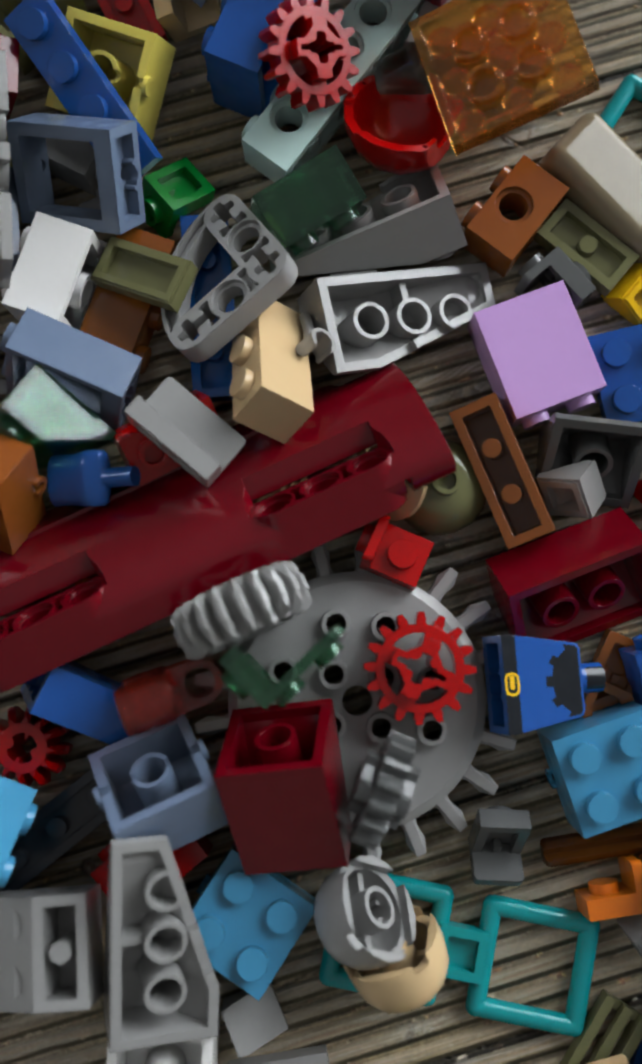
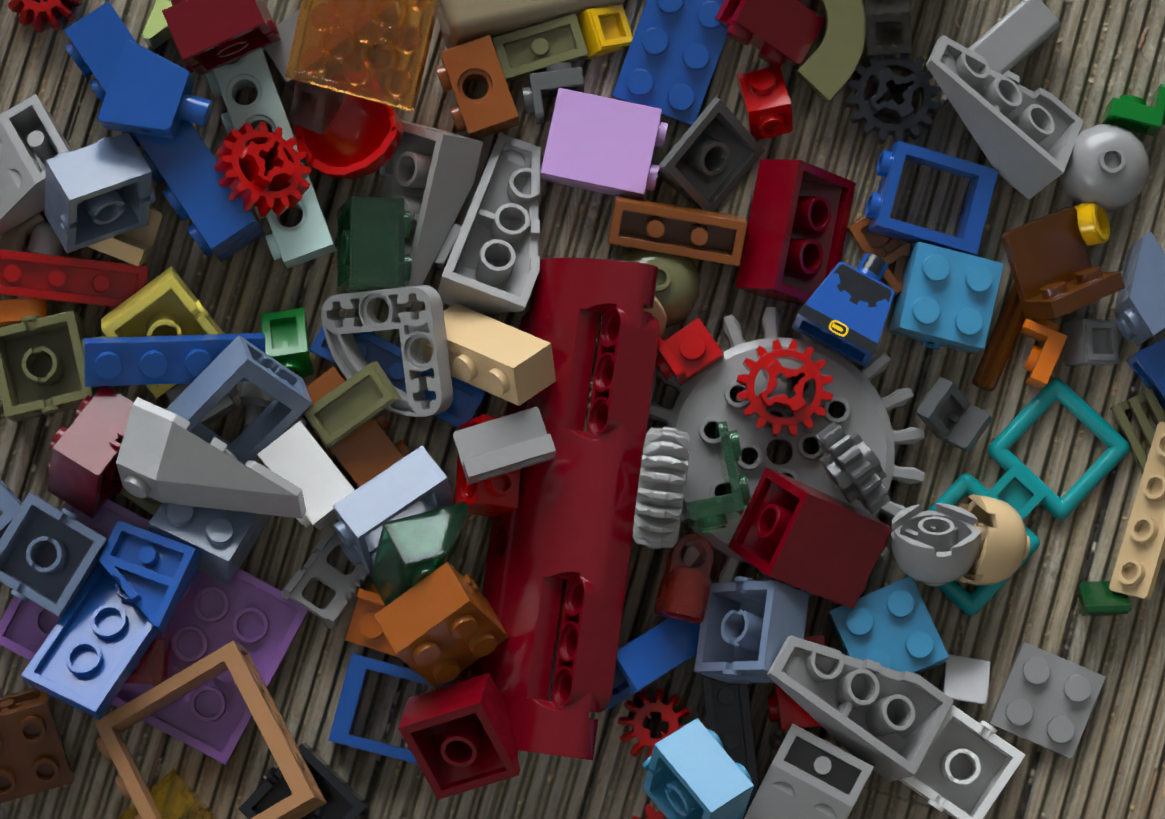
camera: 60 degrees left, 0 degrees up
blue piece [47,450,141,507] -> none
light grey hand [296,312,336,365] -> none
light grey slope [536,460,606,518] -> none

